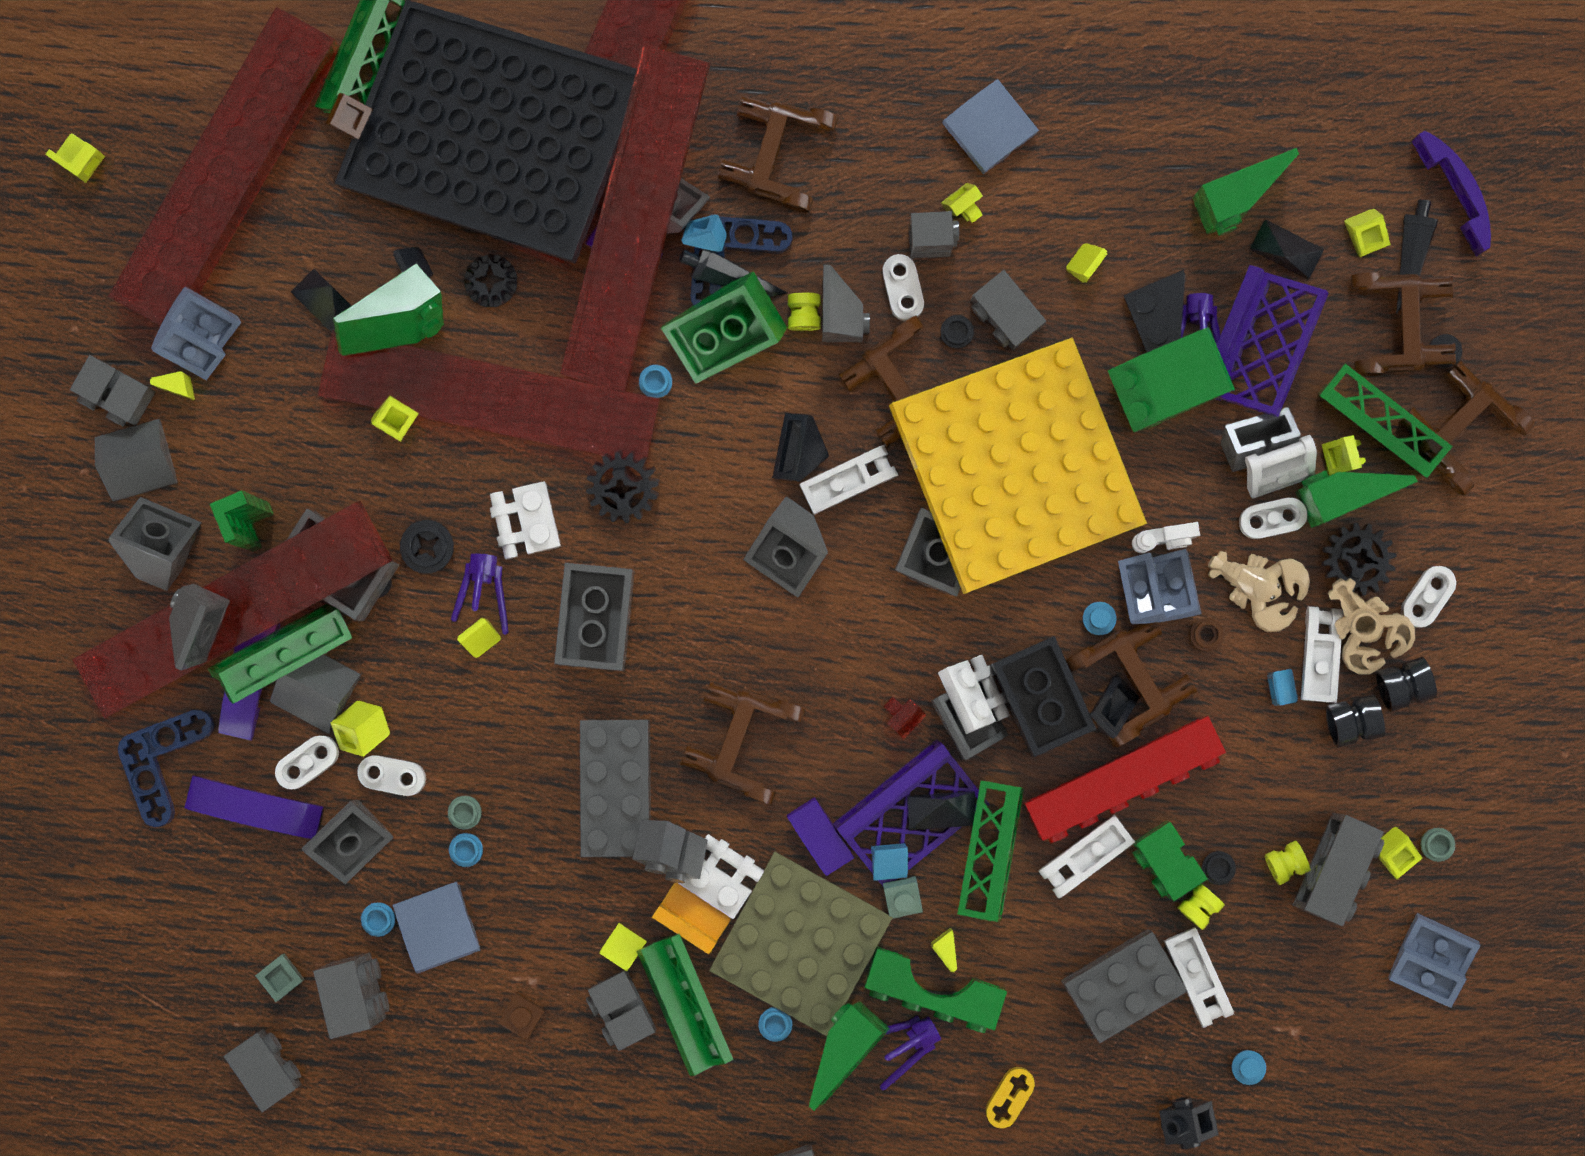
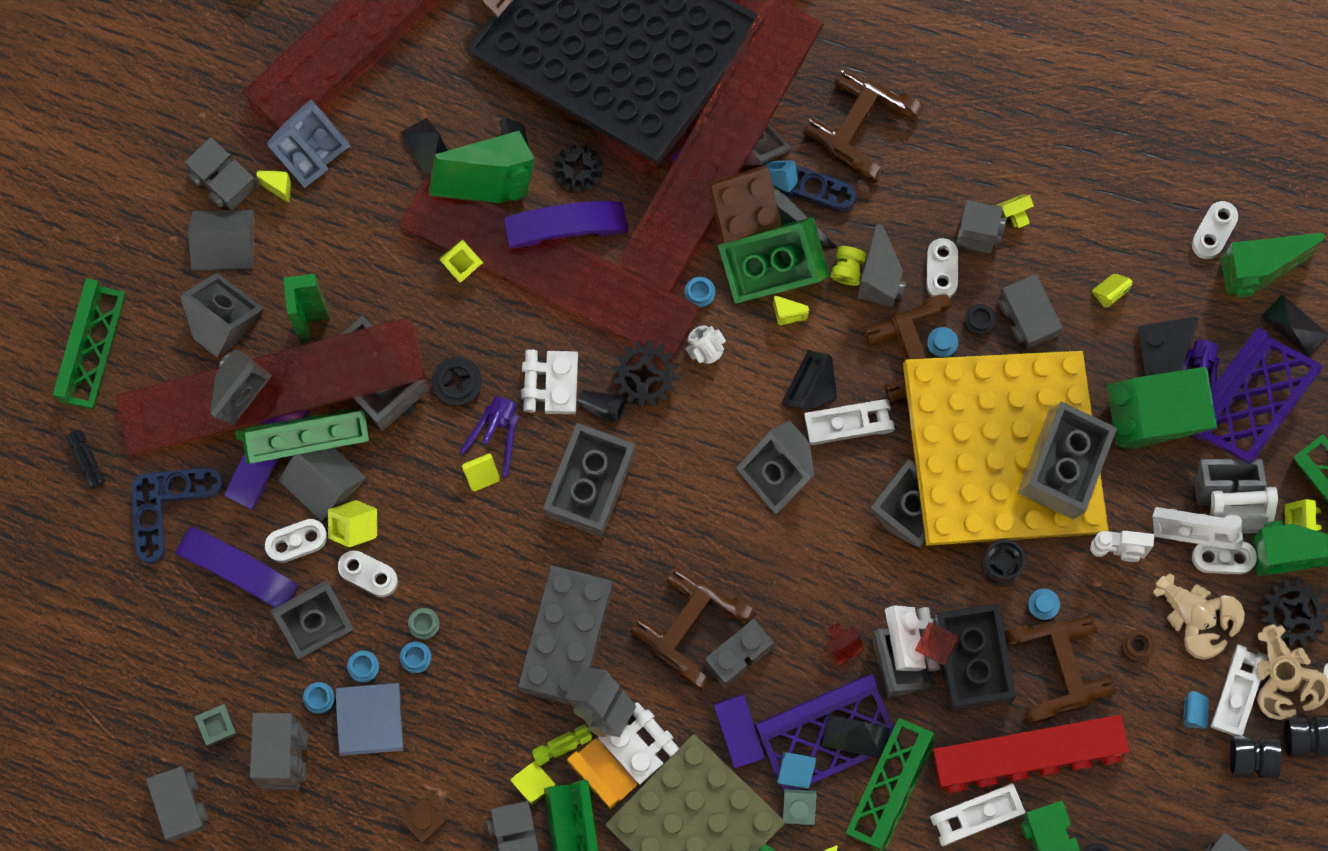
camera: 15 degrees right, 10 degrees down
sand blue slope [942,79,1039,174] -> none
black slope [1090,674,1140,739] -> none
sand blue slope [1118,549,1202,624] -> none
none -> green fence [53,278,127,410]
none -> black axle [66,430,105,489]
none -> dark azure plate [347,651,379,682]
none -> dark purple slope [503,201,628,248]
none -> lime axle [532,724,592,766]
none -> black cone [577,389,626,423]
none -> white gear [685,326,726,364]
none -> dark grey piece [705,619,774,688]
none -> reddish brown plate [708,165,782,244]
none -> neon yellow slope [773,296,809,325]
none -> clear red plate [915,622,959,666]
none -> dark azure plate [927,327,958,358]
none -> black wheel [981,539,1026,587]
none -> dark grey brick [1017,401,1117,519]
none -> white plate [1153,507,1243,549]
none -> white plate [1192,201,1238,259]

